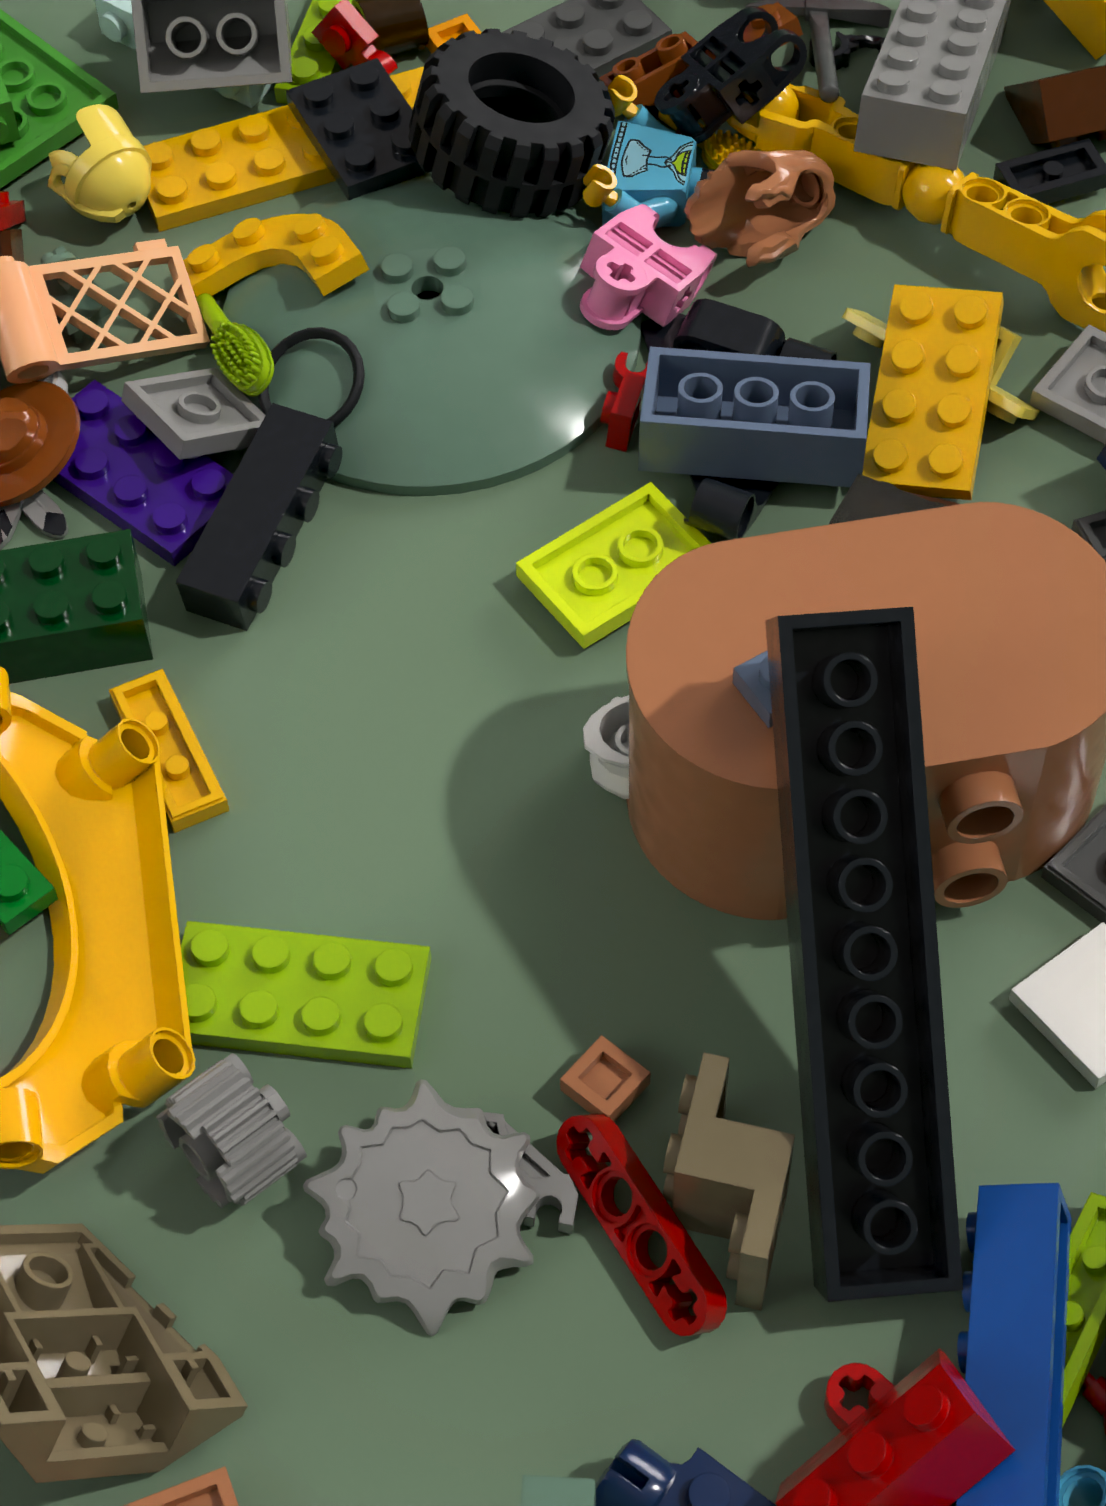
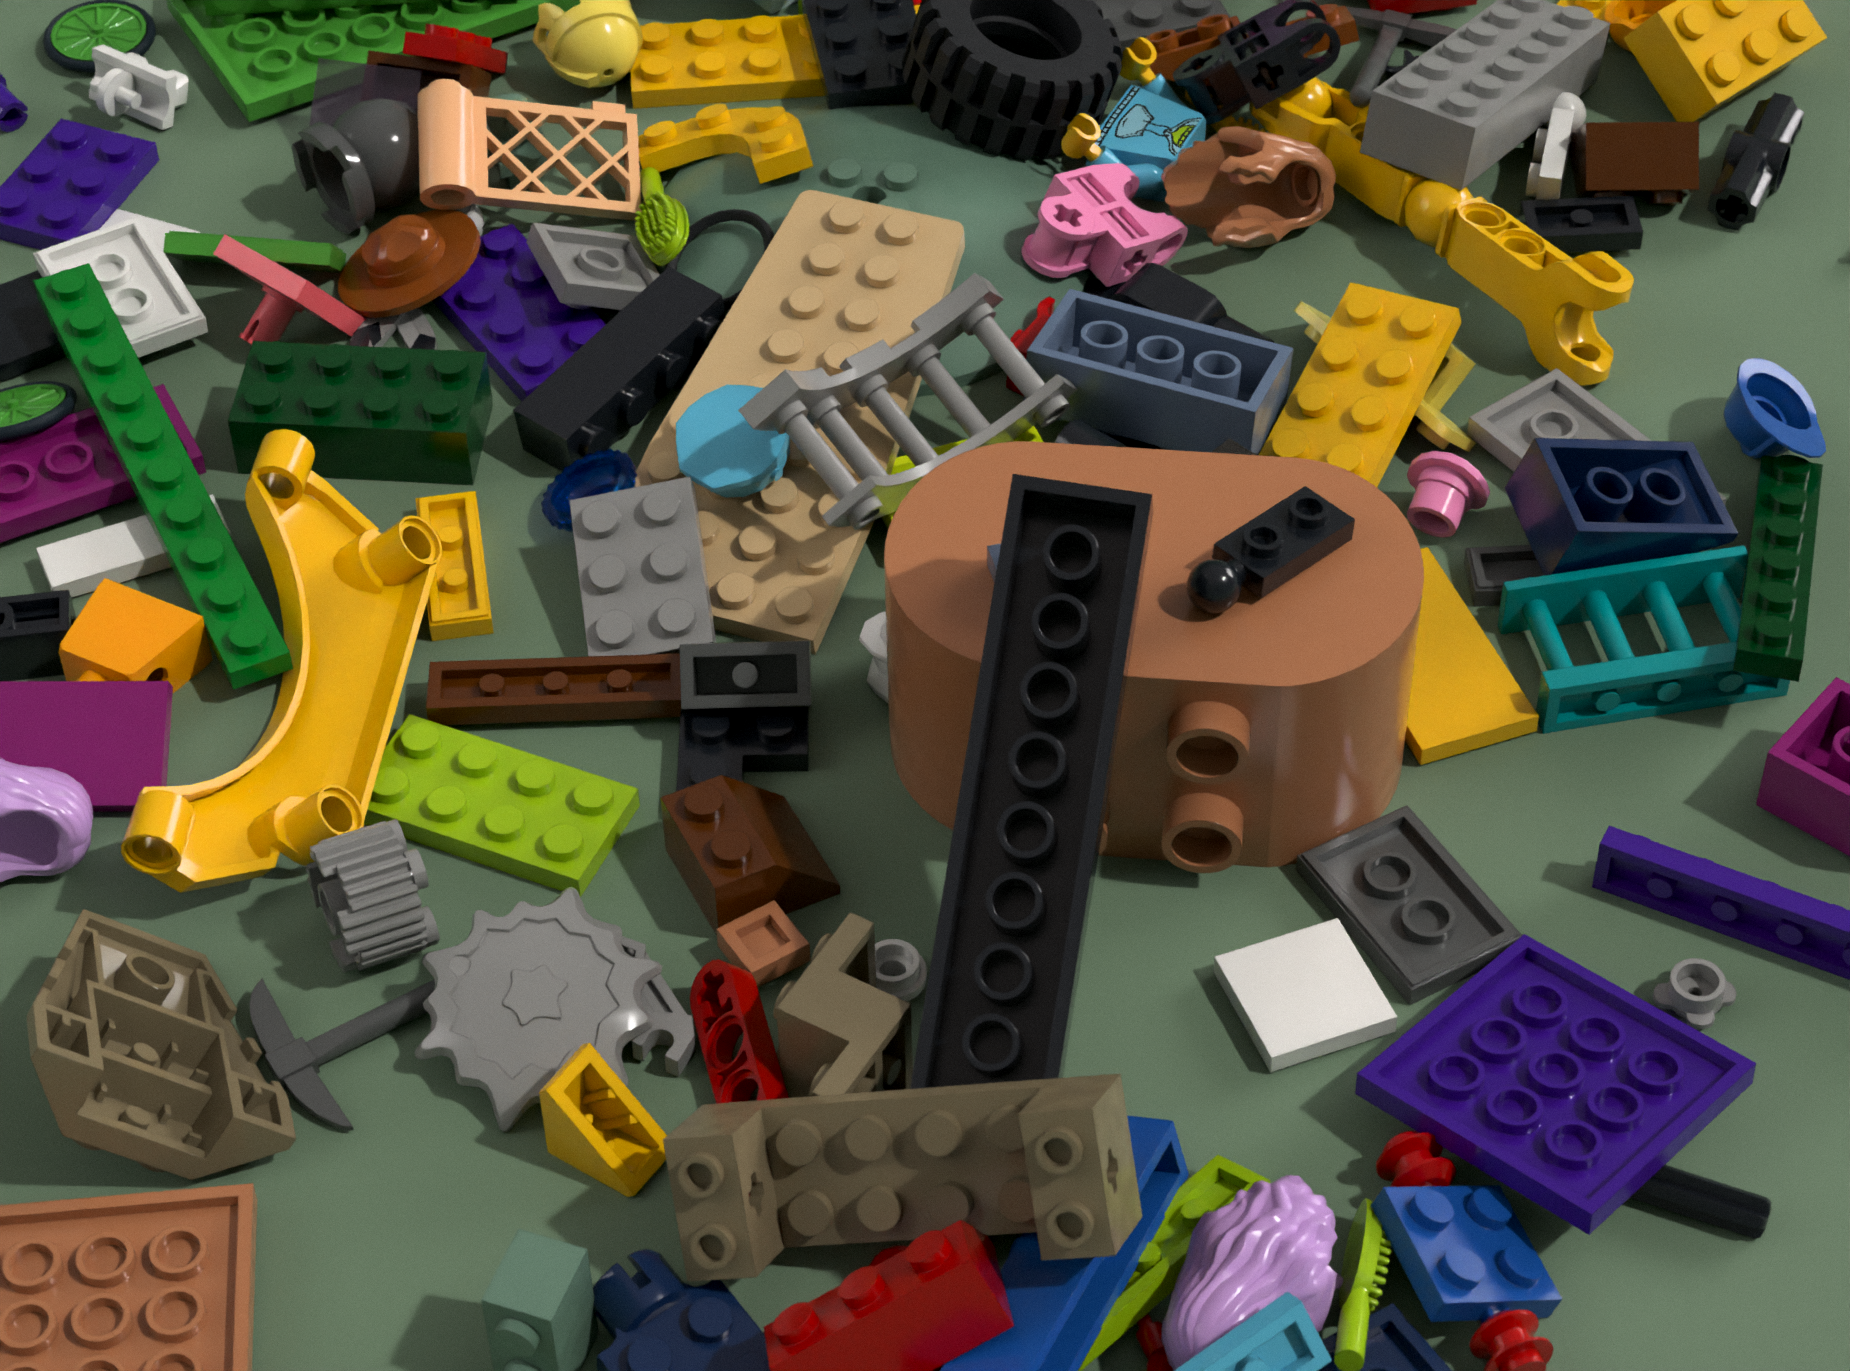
camera: 15 degrees right, 10 degrees down
none -> dark grey piece [249,978,435,1131]
none -> reddish brown plate [426,653,681,725]
none -> yellow slope [539,1043,667,1197]
none -> clear blue hat [541,449,637,533]
none -> light grey plate [569,477,716,656]
none -> tan wing [628,190,965,655]
none -> reddish brown slope [660,775,840,936]
none -> dark tan plate [663,1073,1143,1281]
none -> medium azure hat [676,384,790,498]
none -> black plate [676,707,809,791]
none -> dark grey brick [680,640,812,709]
none -> light grey fence [738,273,1077,530]
none -> white plate [875,939,927,1001]
none -> black plate [1187,486,1355,613]
none -> bright pink piece [1407,451,1490,538]
none -> white plate [1525,92,1586,200]

